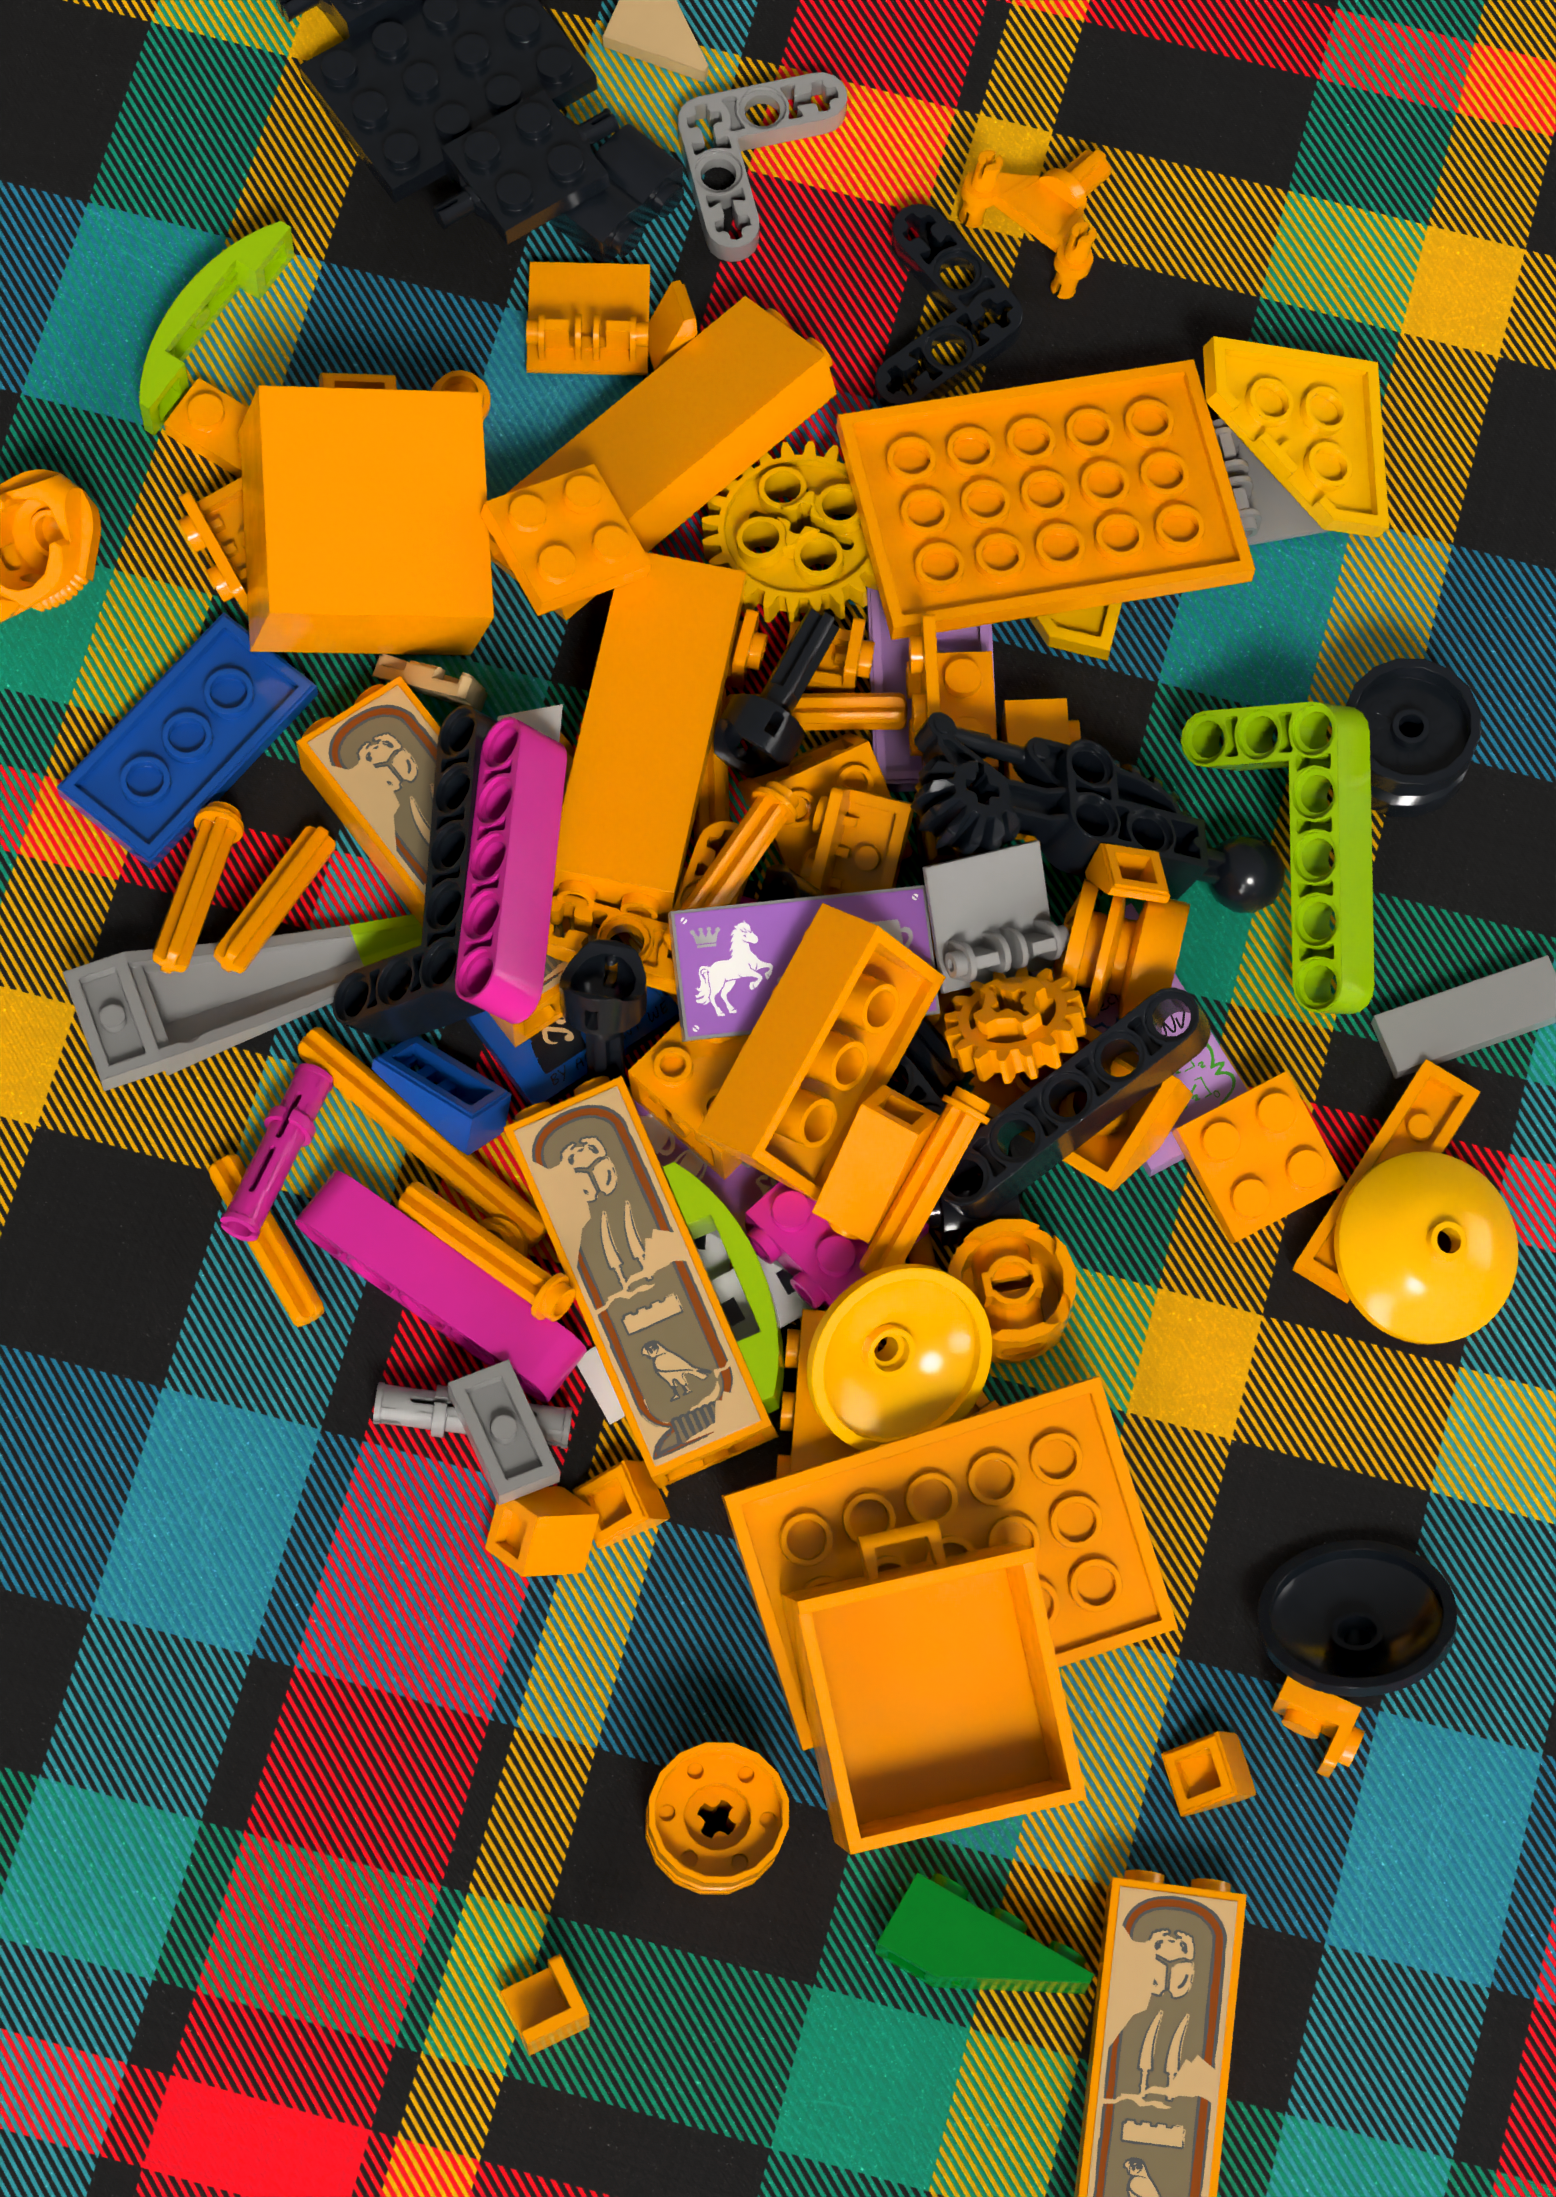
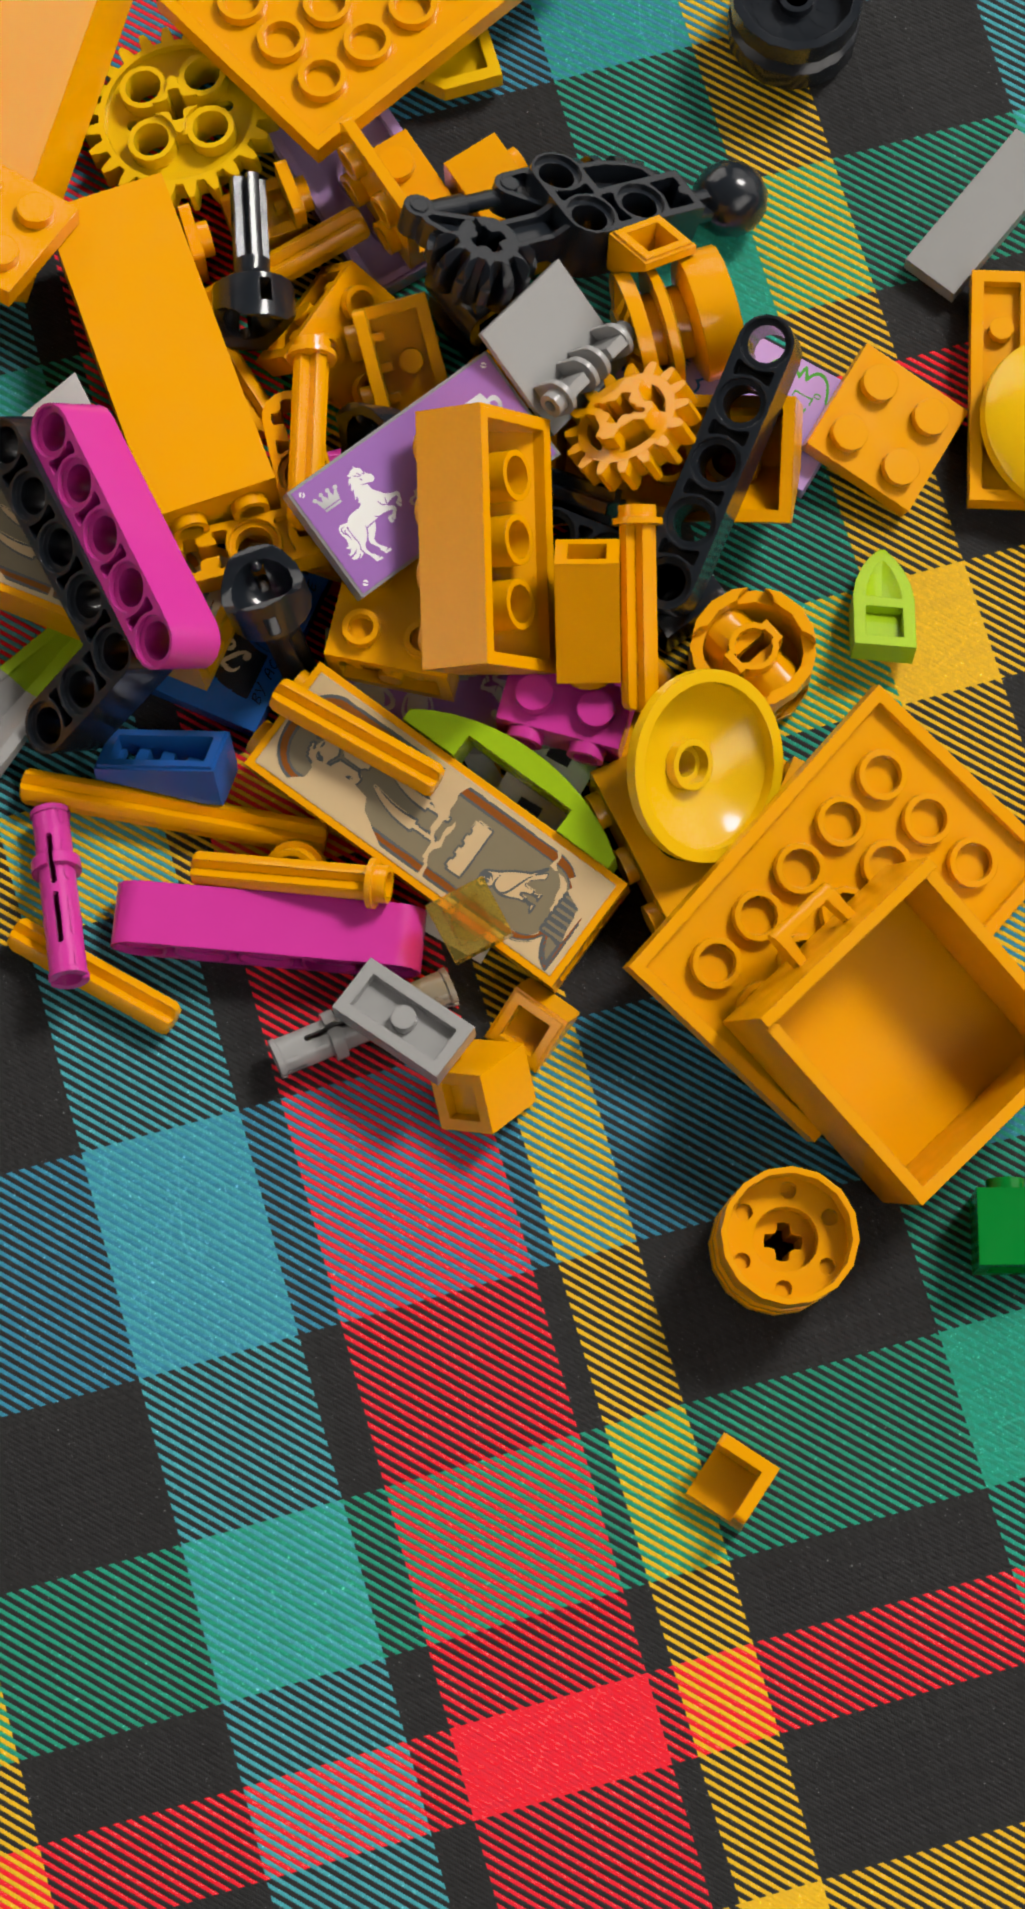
camera: 25 degrees left, 5 degrees up
lime beam [1181,702,1375,1014] -> none
none -> light orange axle [269,679,445,796]
none -> clear yellow plate [425,876,514,965]
none -> lime plate [849,549,917,664]

